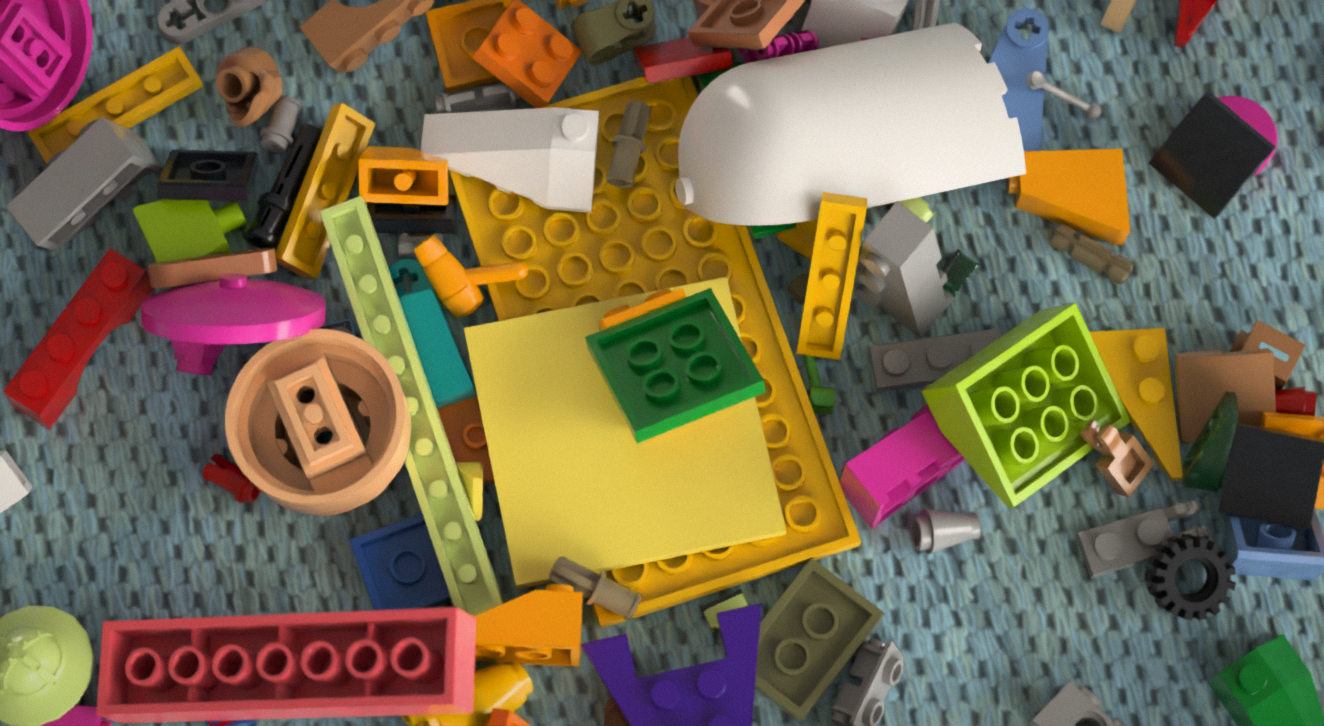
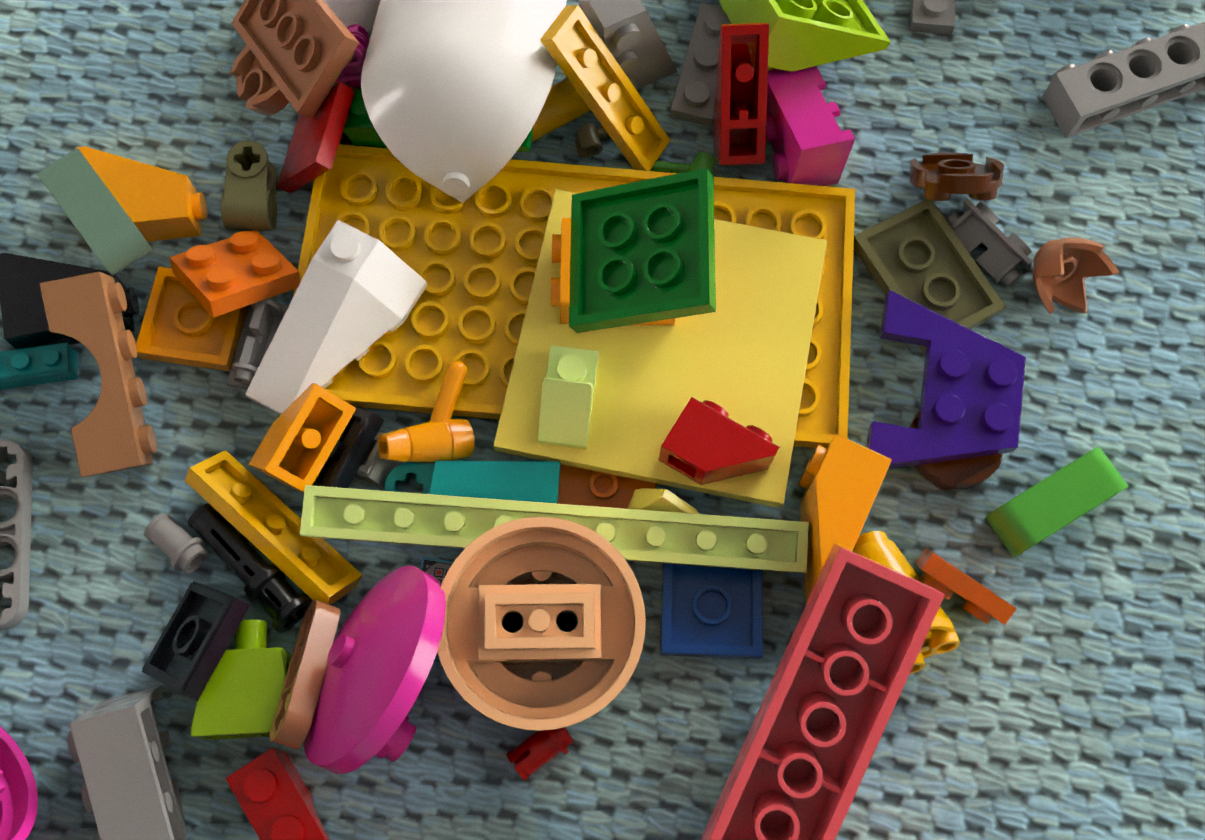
camera: 65 degrees left, 0 degrees up
yellow plate [27,46,203,165] -> none
medium nougat head [216,47,283,127] -> none
dark tan axle [549,557,642,621] -> none
dark tan axle [606,100,652,188] -> none
yellowish green piece [701,589,749,633] -> none
light grey cone [909,509,980,554] -> none
none -> yellowish green slope [538,345,599,449]
none -> red slope [658,397,780,485]
none -> red slope [714,23,769,165]
none -> reddish brown plate [909,152,1004,201]

